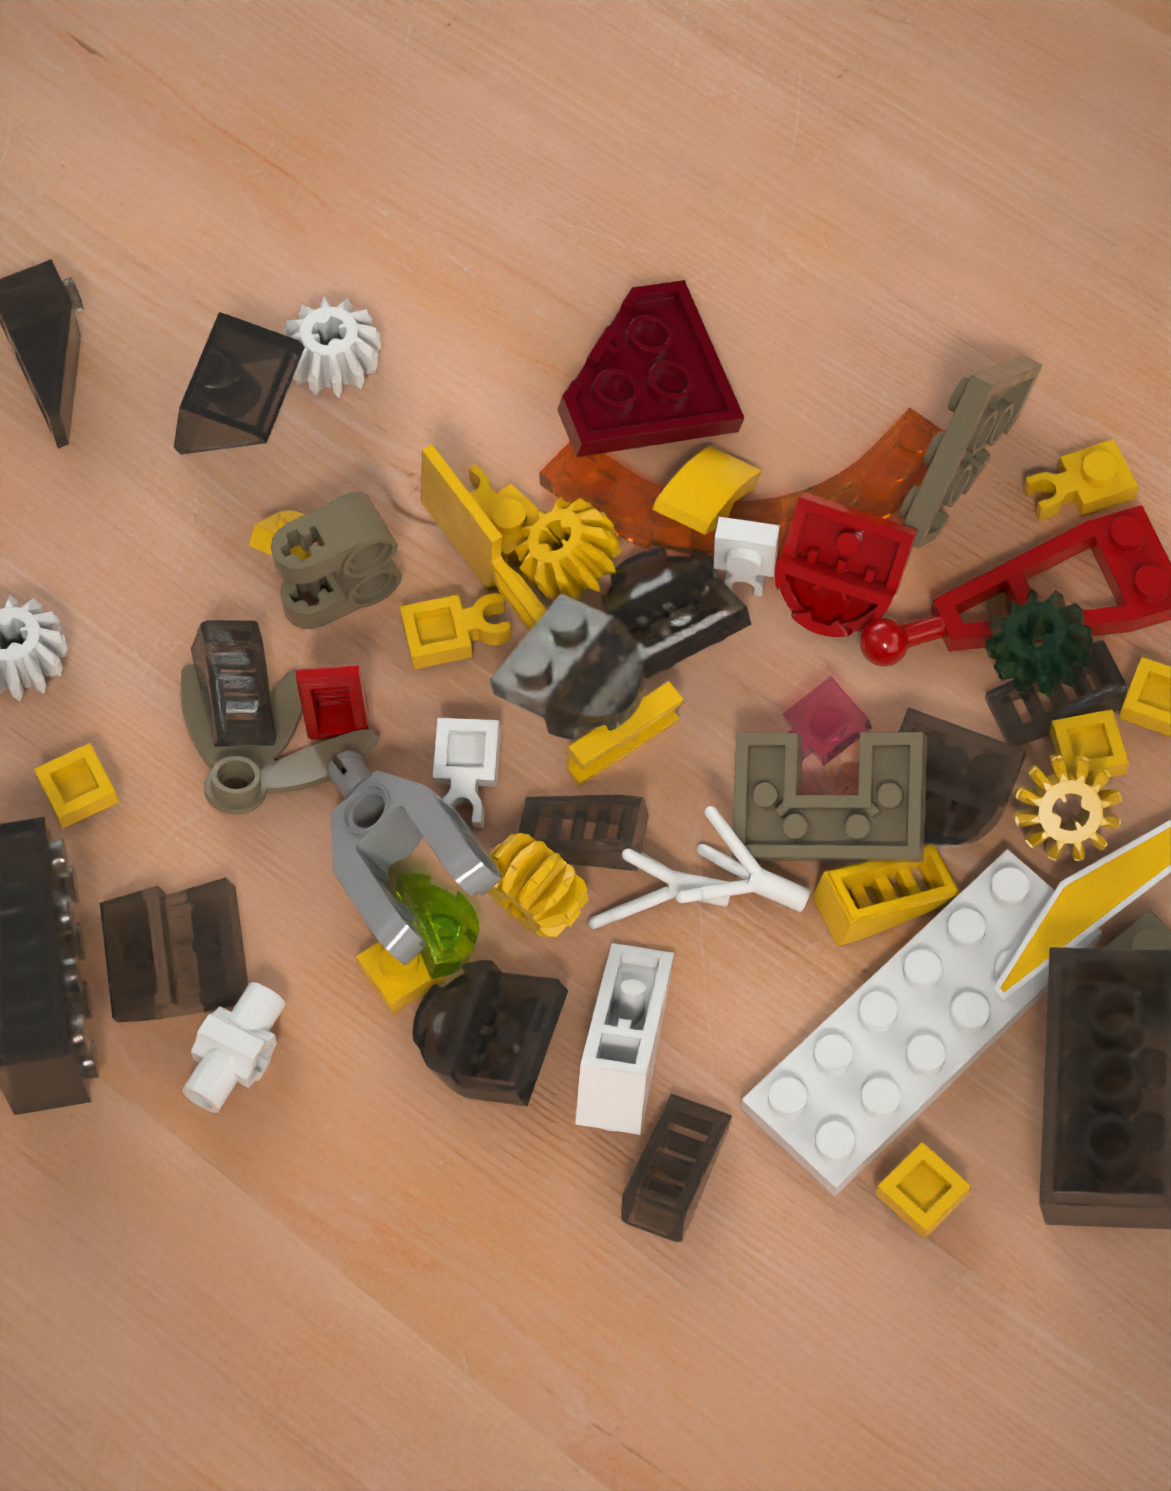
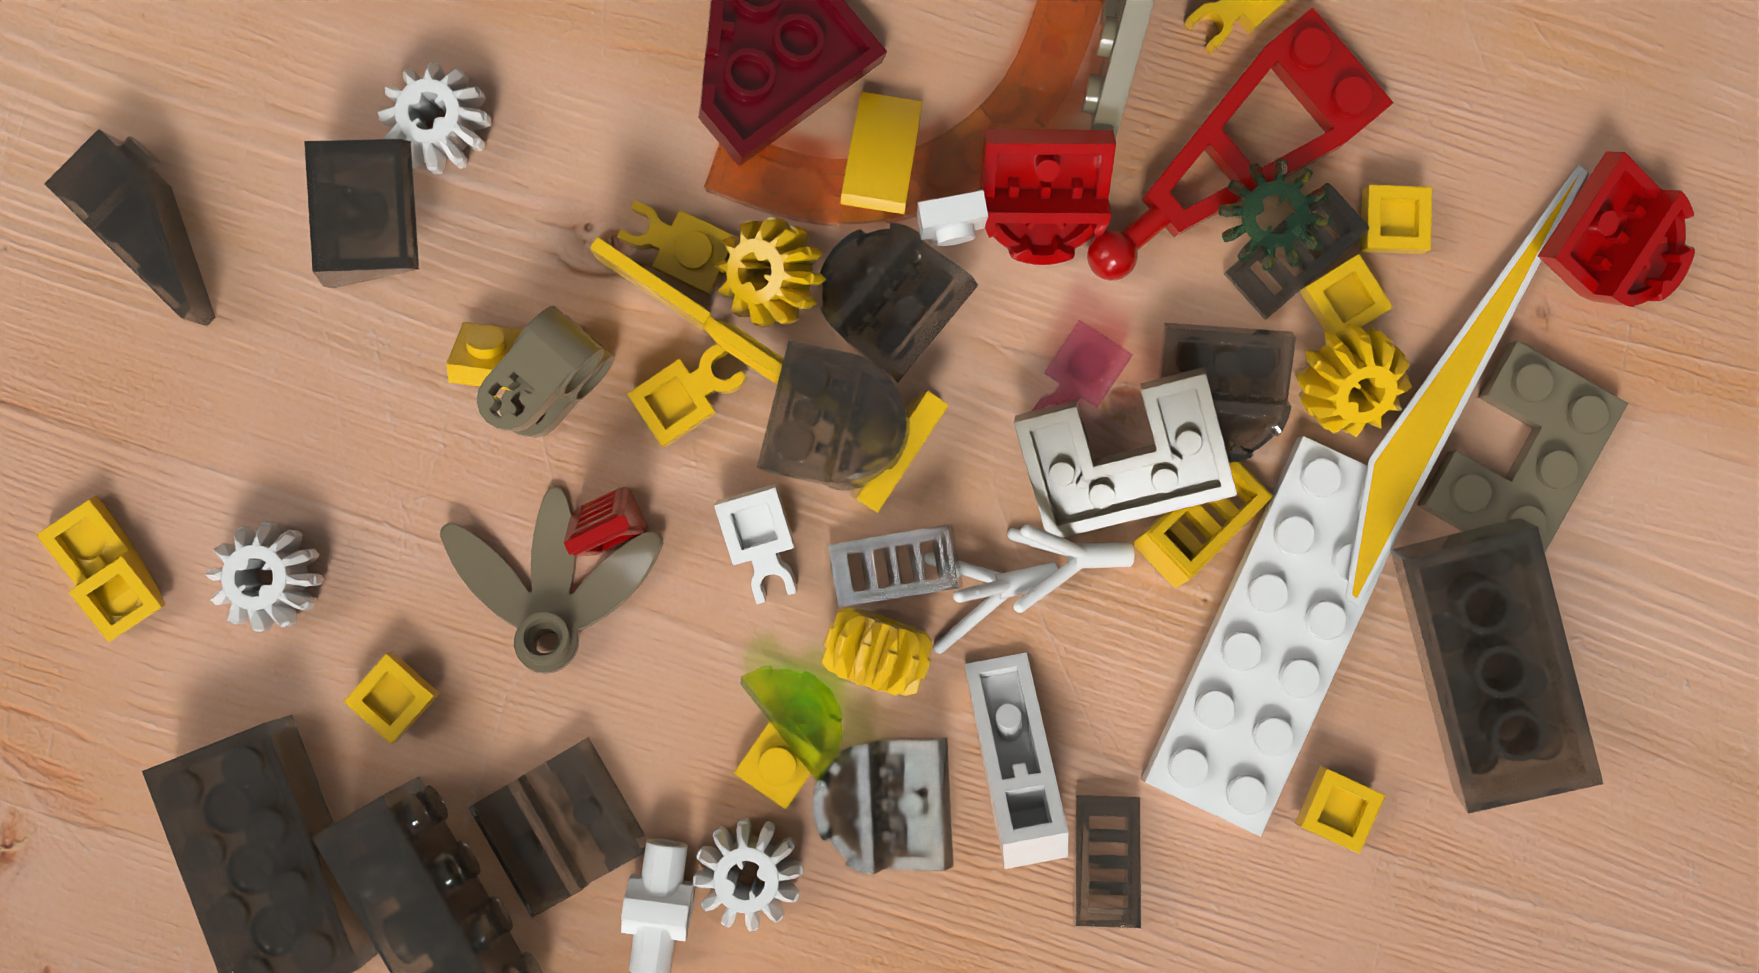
camera: 25 degrees left, 25 degrees up
clear smoke slope [191,620,276,747] -> none
light grey piece [327,751,502,965] -> none
none -> white gear [693,818,803,931]

